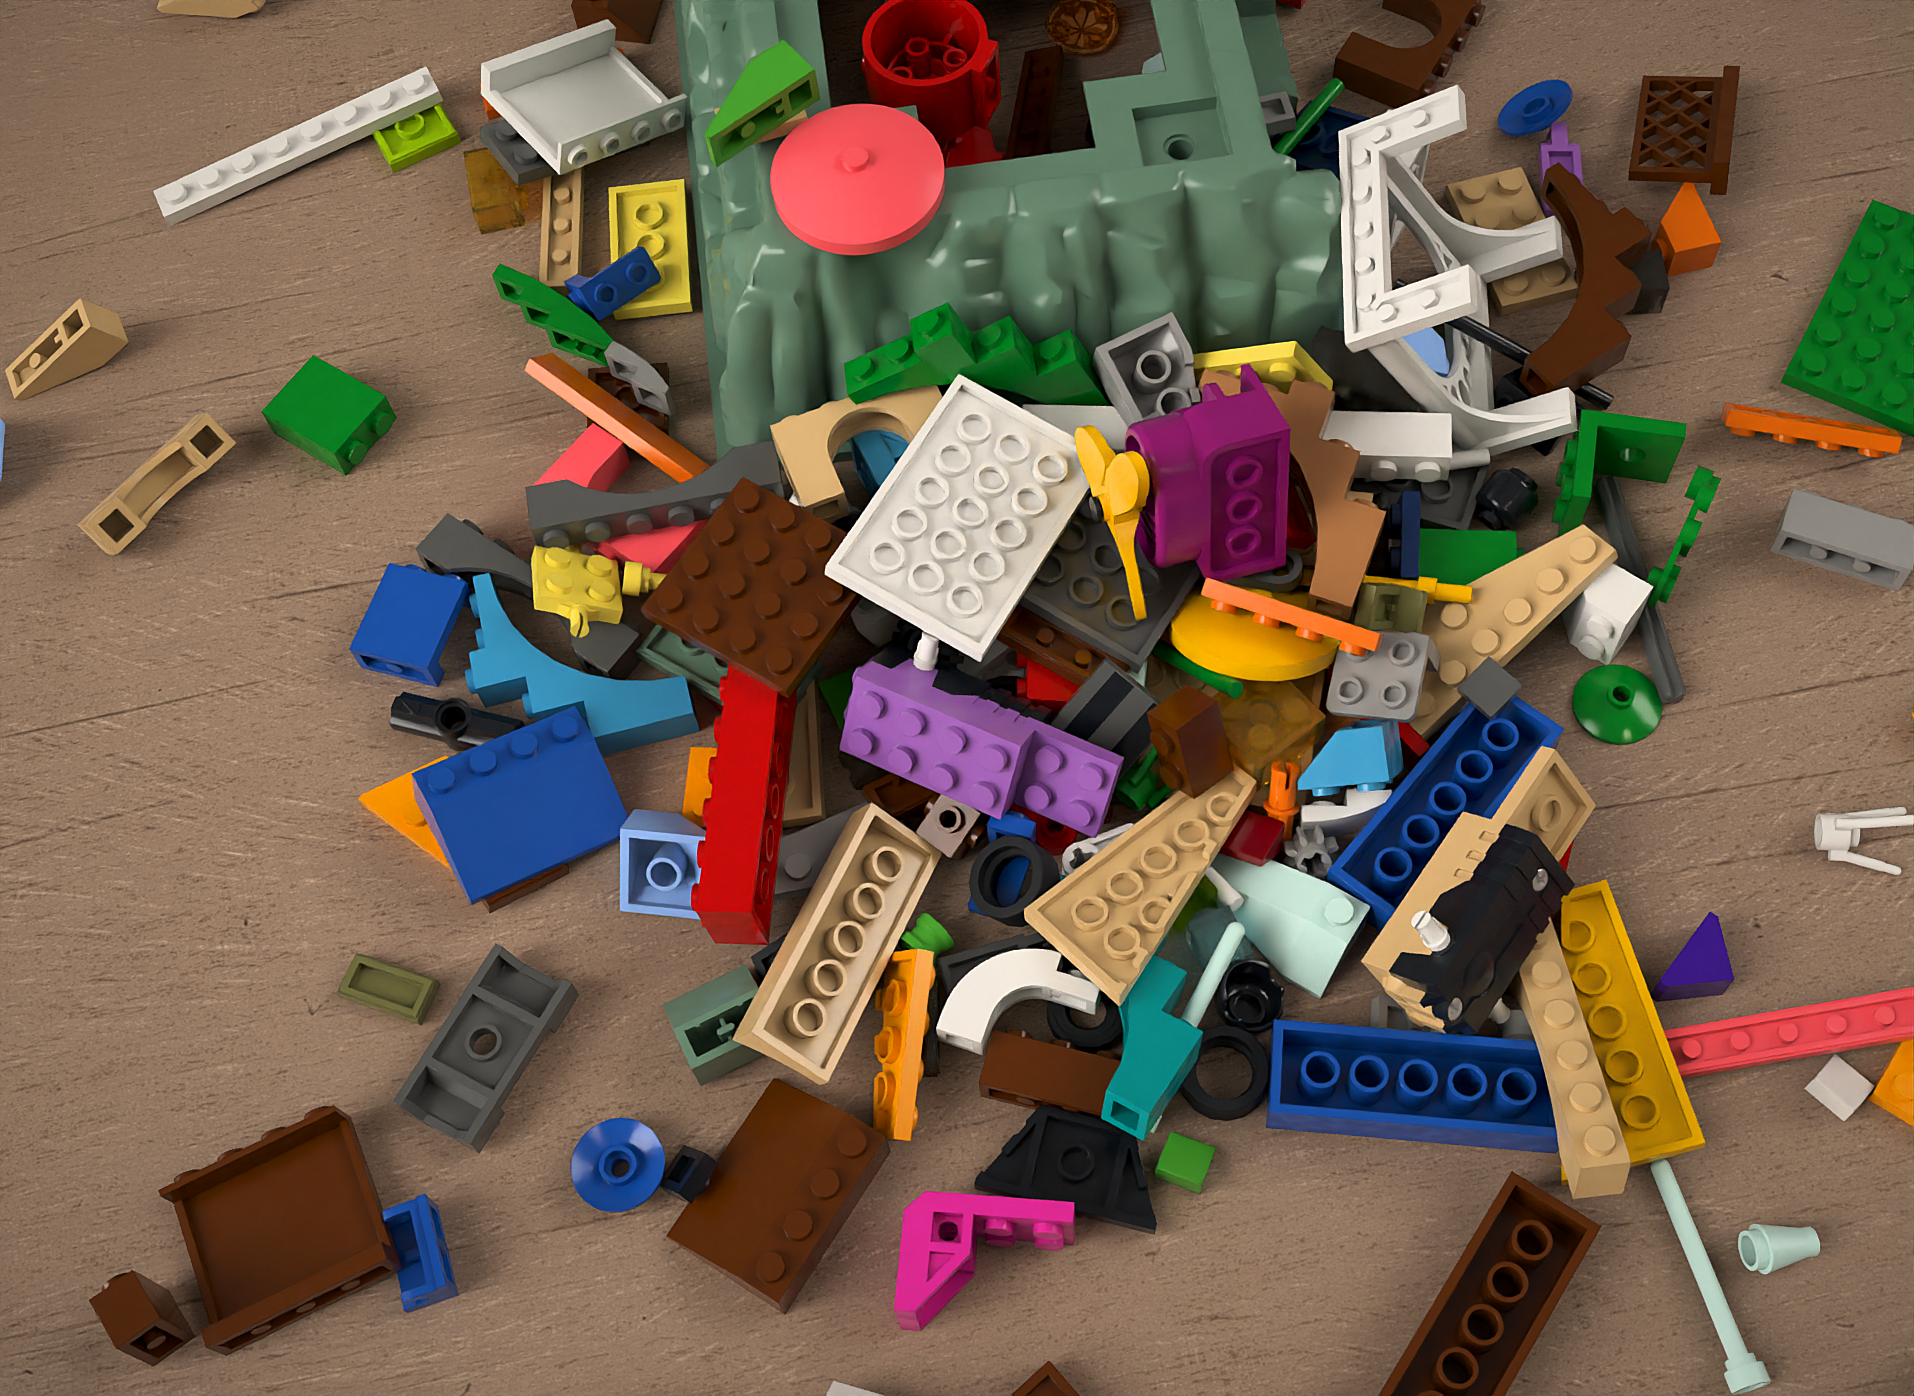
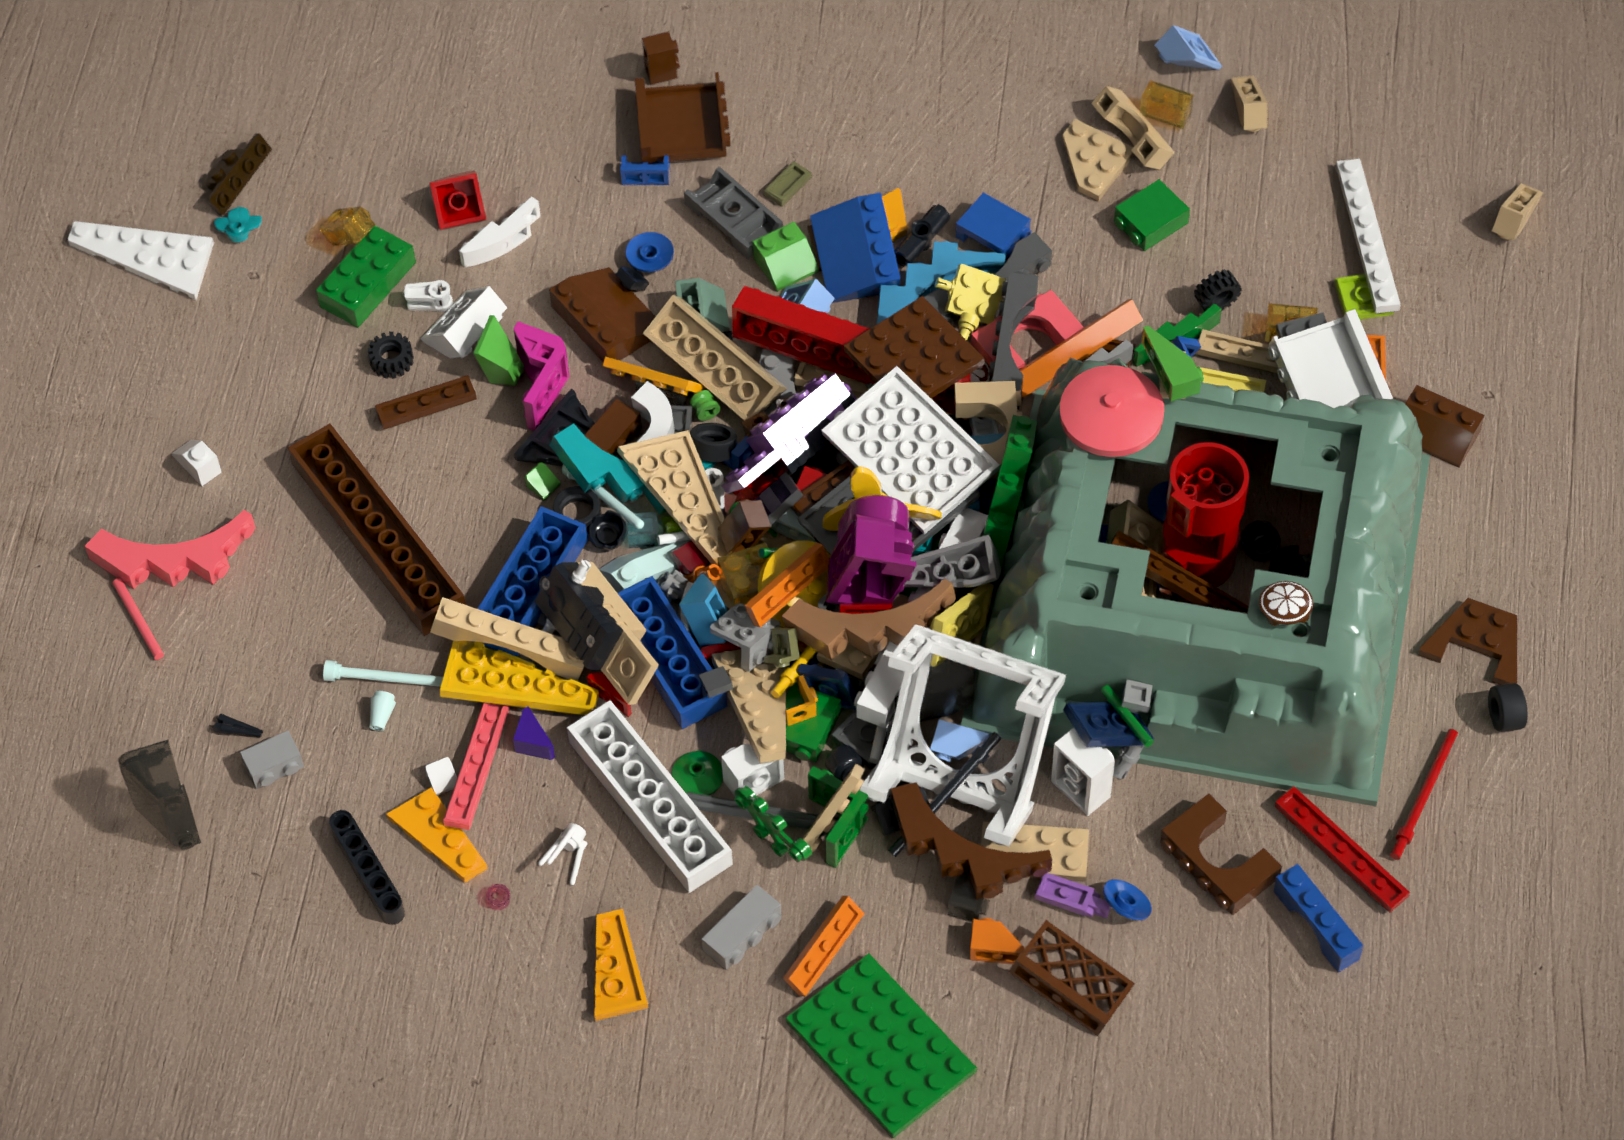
camera: 105 degrees right, 5 degrees down
none -> bright green slope [473,315,524,385]
none -> white brick [567,700,733,893]
none -> bright green slope [753,222,819,292]
none -> light orange bracket [786,675,818,726]
none -> tan plate [802,764,865,852]
none -> tan plate [1063,119,1135,202]
none -> clear yellow brick [1140,80,1194,129]
none -> black tyre [1194,269,1242,311]

